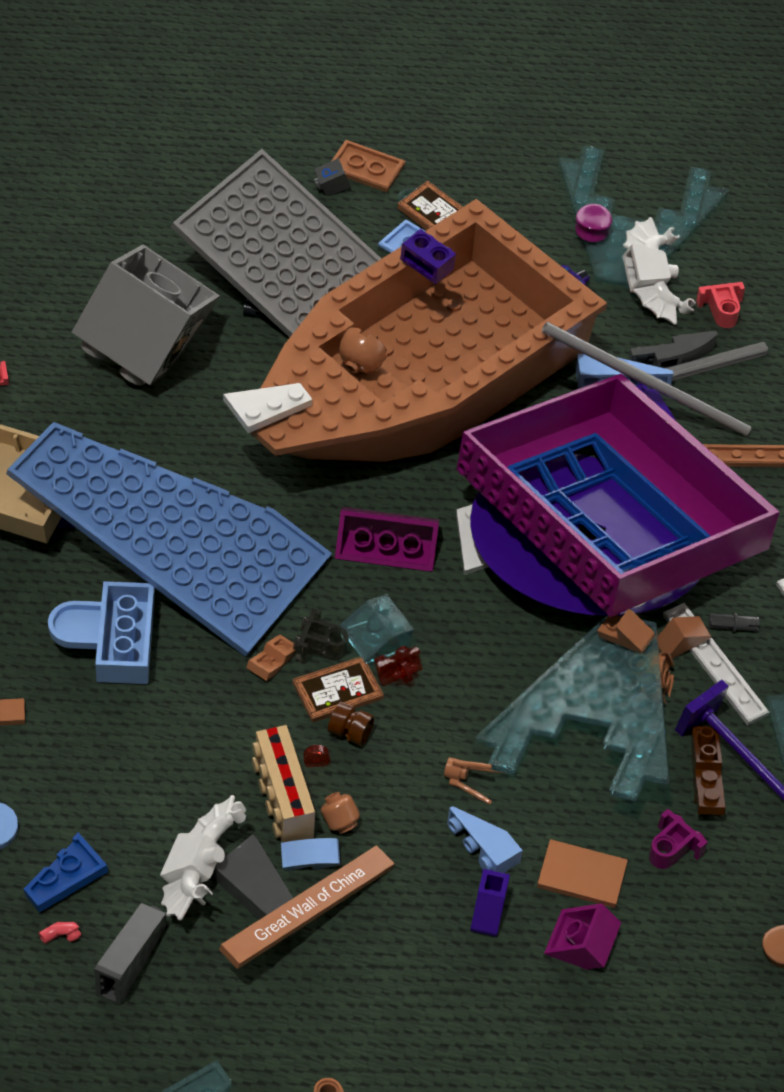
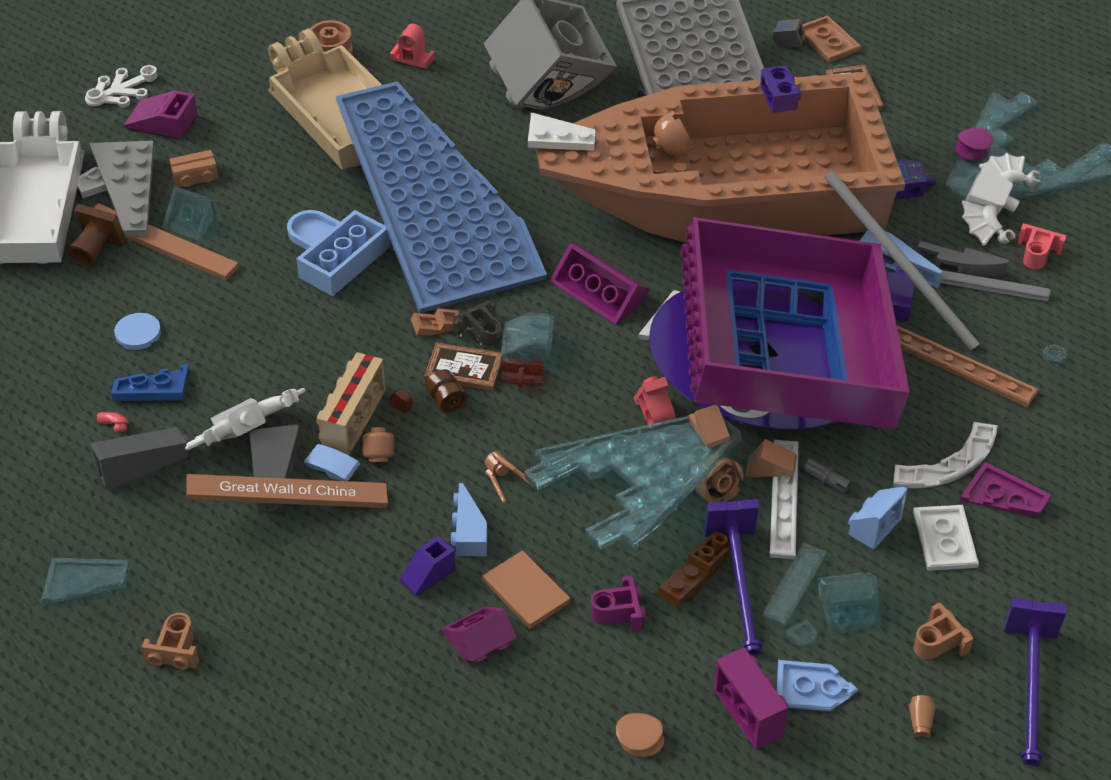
camera: 40 degrees right, 5 degrees down
none -> coral pin [634,376,676,430]

